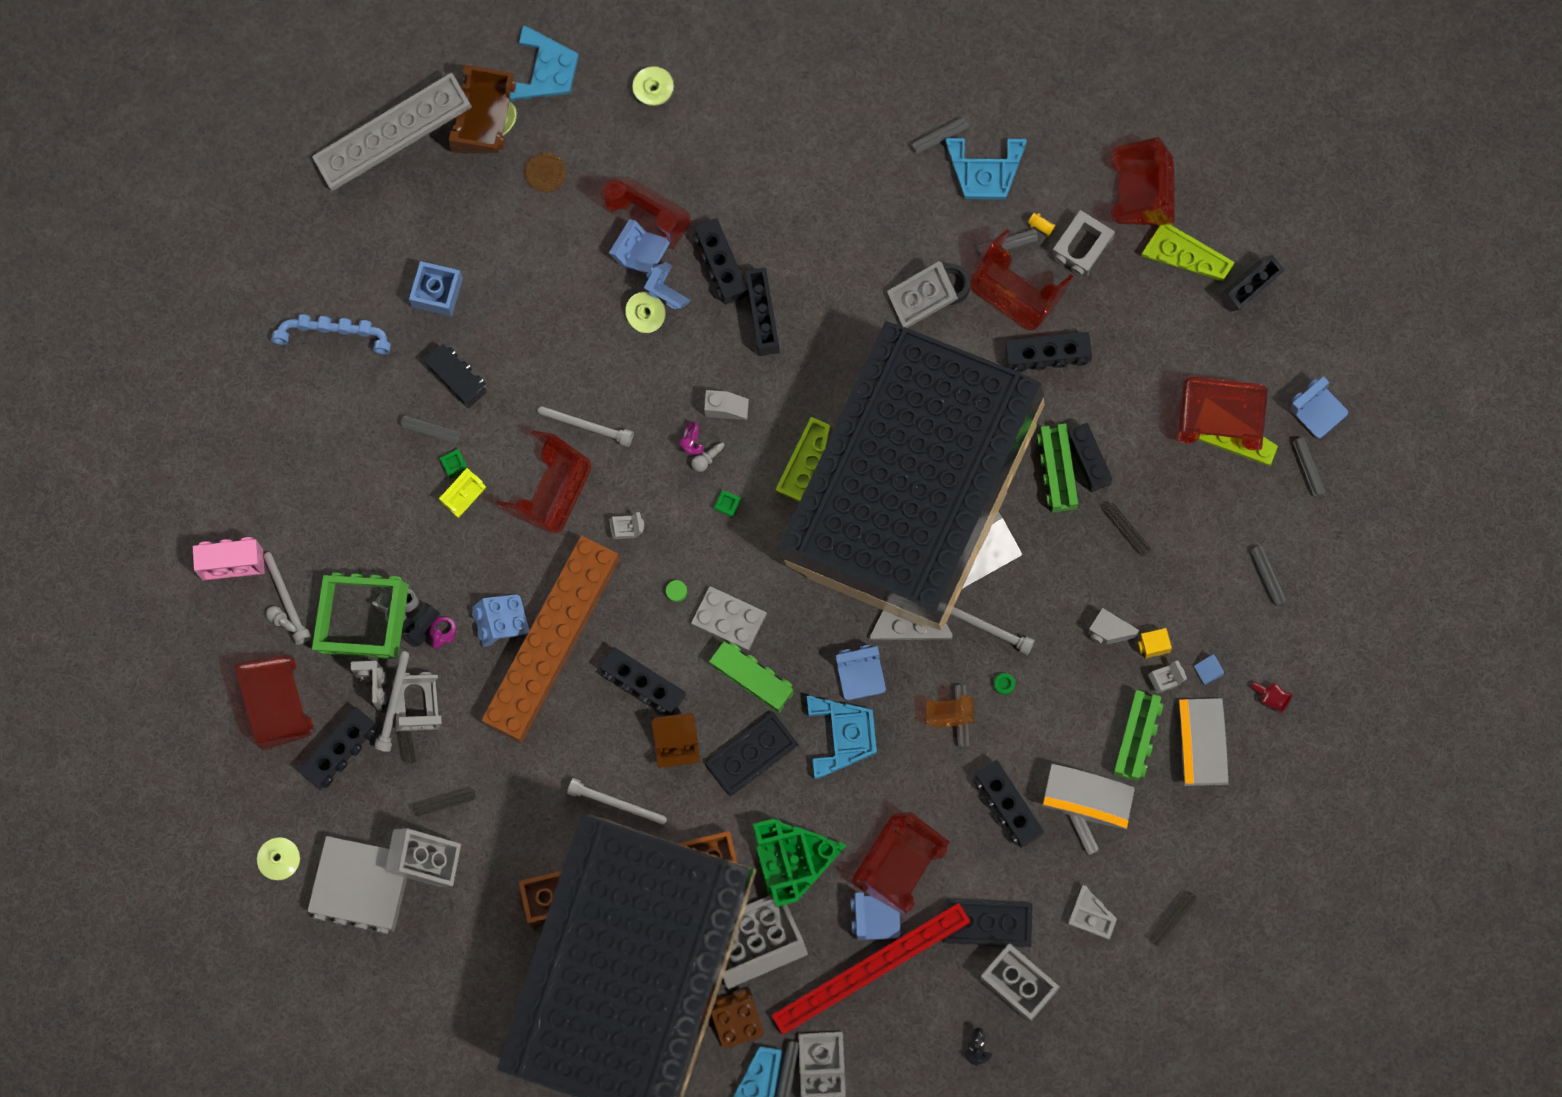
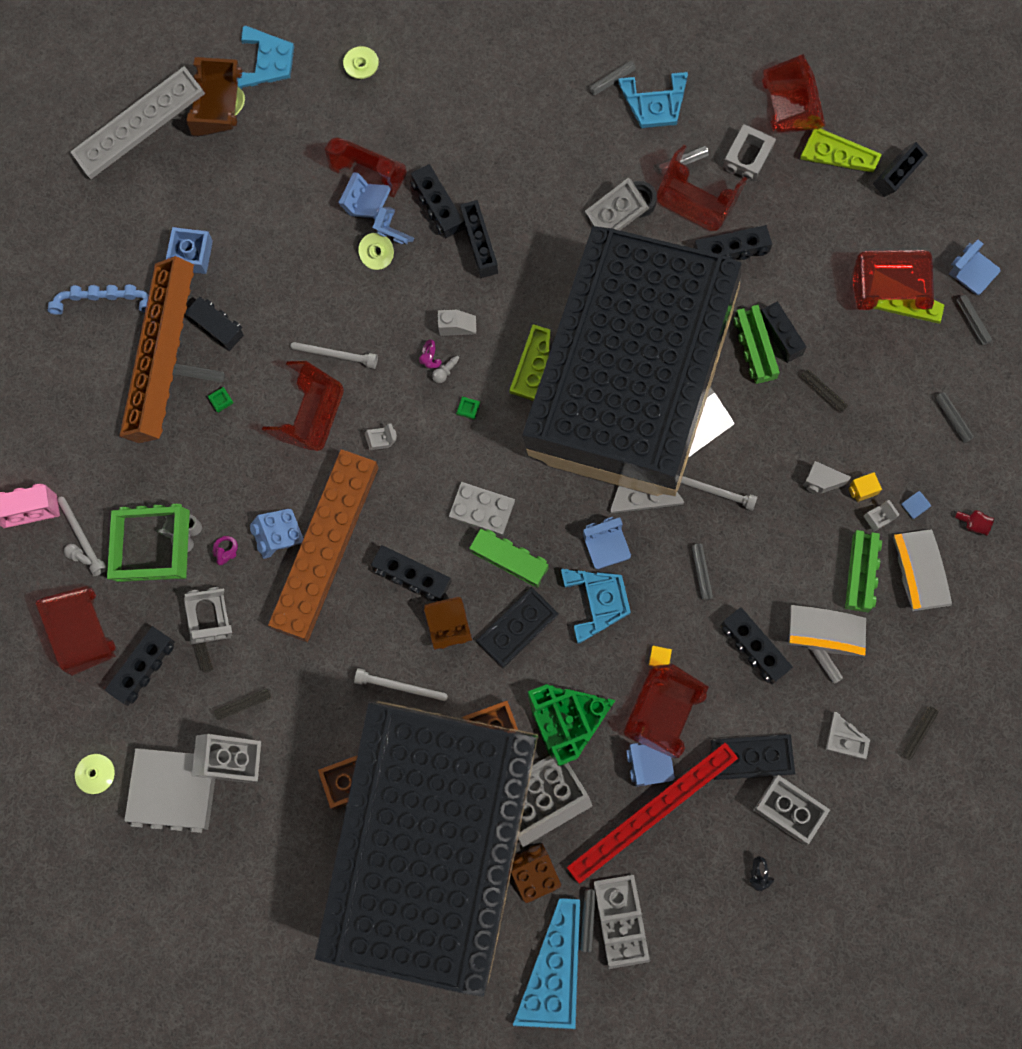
camera: 10 degrees left, 0 degrees up
light grey bracket [351,661,387,711] -> none
light grey piece [374,651,409,751] -> none
black piece [402,603,440,647] -> none
neon yellow hinge [439,468,486,518] -> none
clear orange tile [526,152,567,193] -> none
bright green tile [666,580,687,602] -> none
clear orange panel [926,695,975,728] -> none
green tile [994,673,1015,695] -> none
yellow pin [1028,213,1056,237] -> none
none -> dark orange brick [119,256,194,443]
none -> yellow tile [649,646,672,670]

